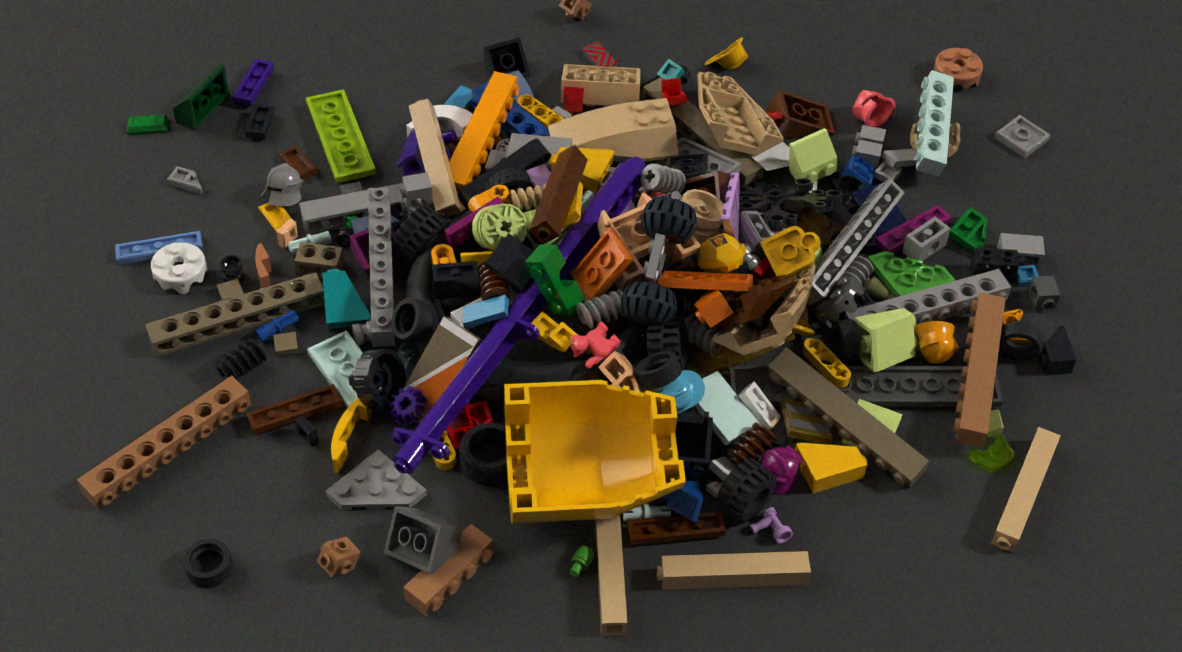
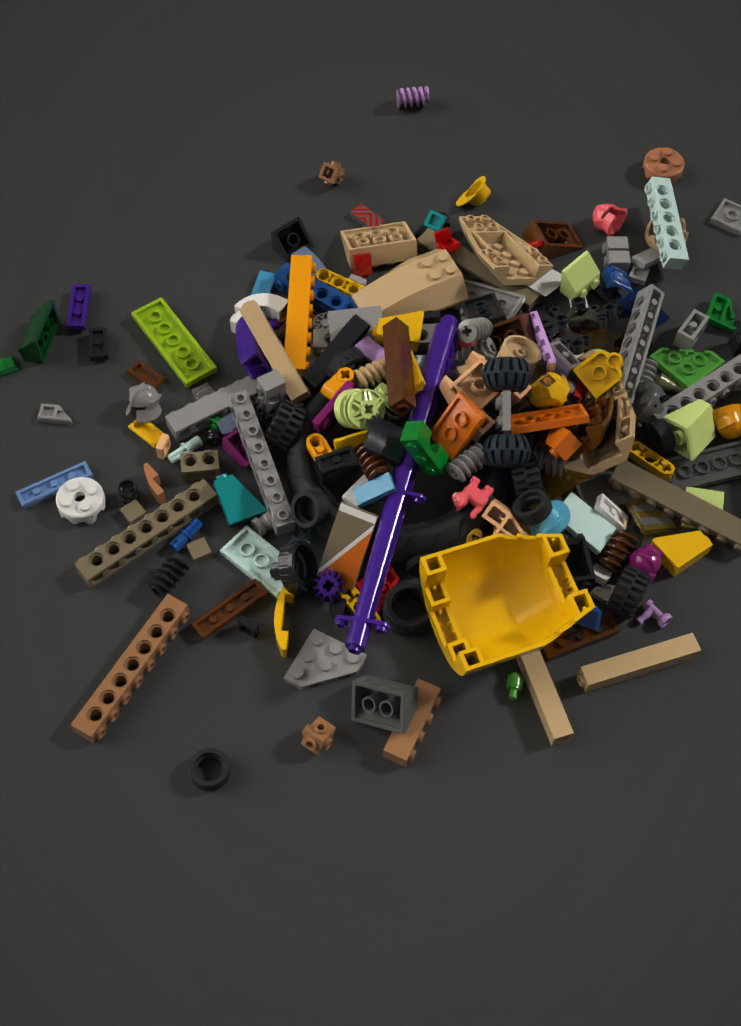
camera: 15 degrees left, 10 degrees up
yellow slope [529,311,578,352] -> none
magenta plate [875,205,952,253] -> none

